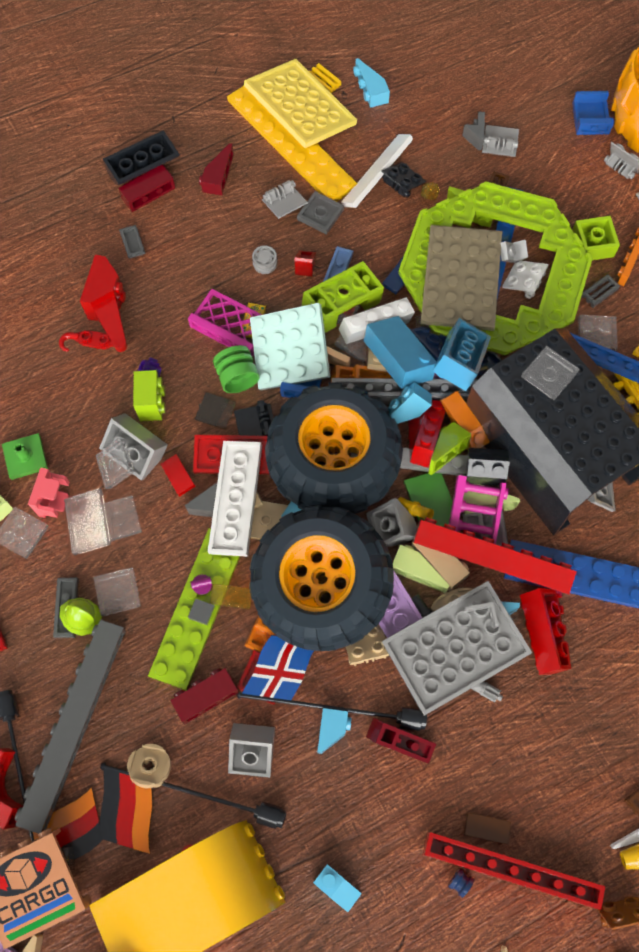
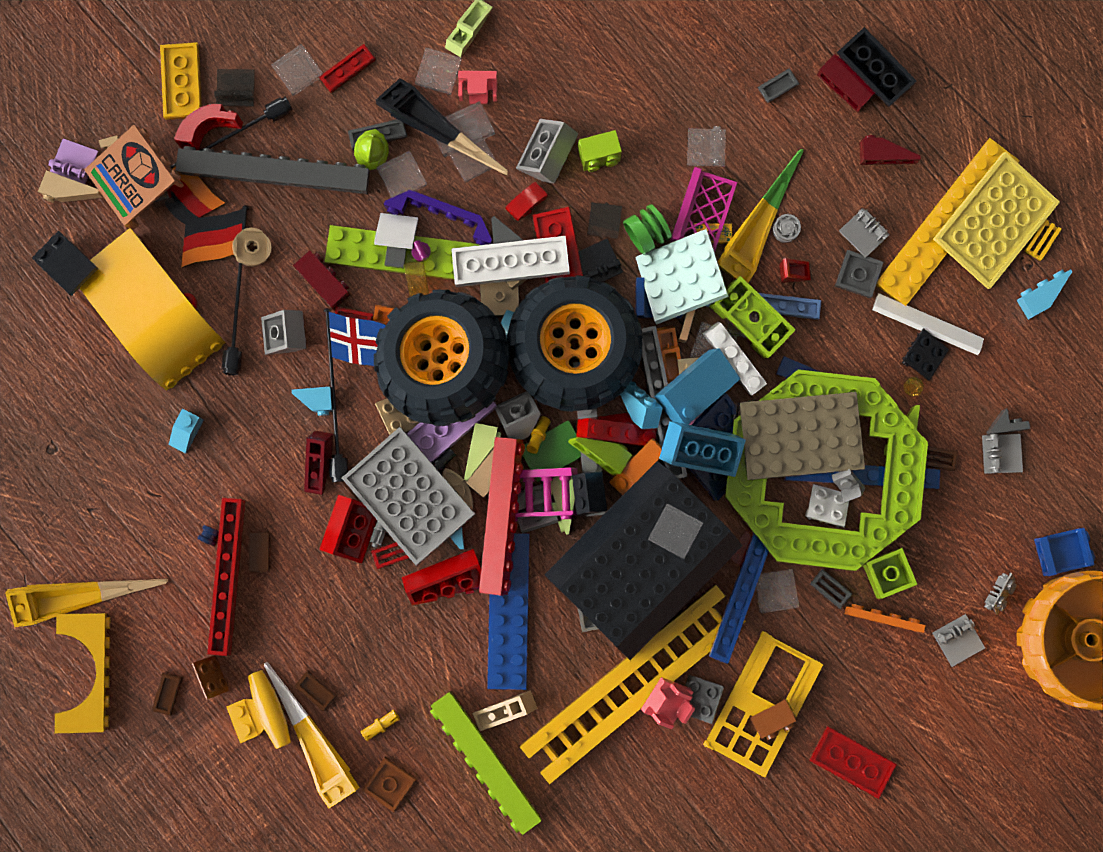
camera: 75 degrees right, 15 degrees up
bright green tile [2,433,48,480] -> none
red slope [59,255,128,352] -> none
clear tile [95,437,135,489] -> none
dark purple gear [138,357,161,376] -> none
light grey bracket [464,600,499,628] -> none
none -> red slope [319,495,377,564]
none -> red tile [371,542,409,569]
none -> white tile [374,213,418,249]
none -> black plate [376,78,508,175]
none -> dark purple slope [384,190,493,245]
none -> clear hinge [687,126,726,167]
none -> yellow plate [718,149,803,283]

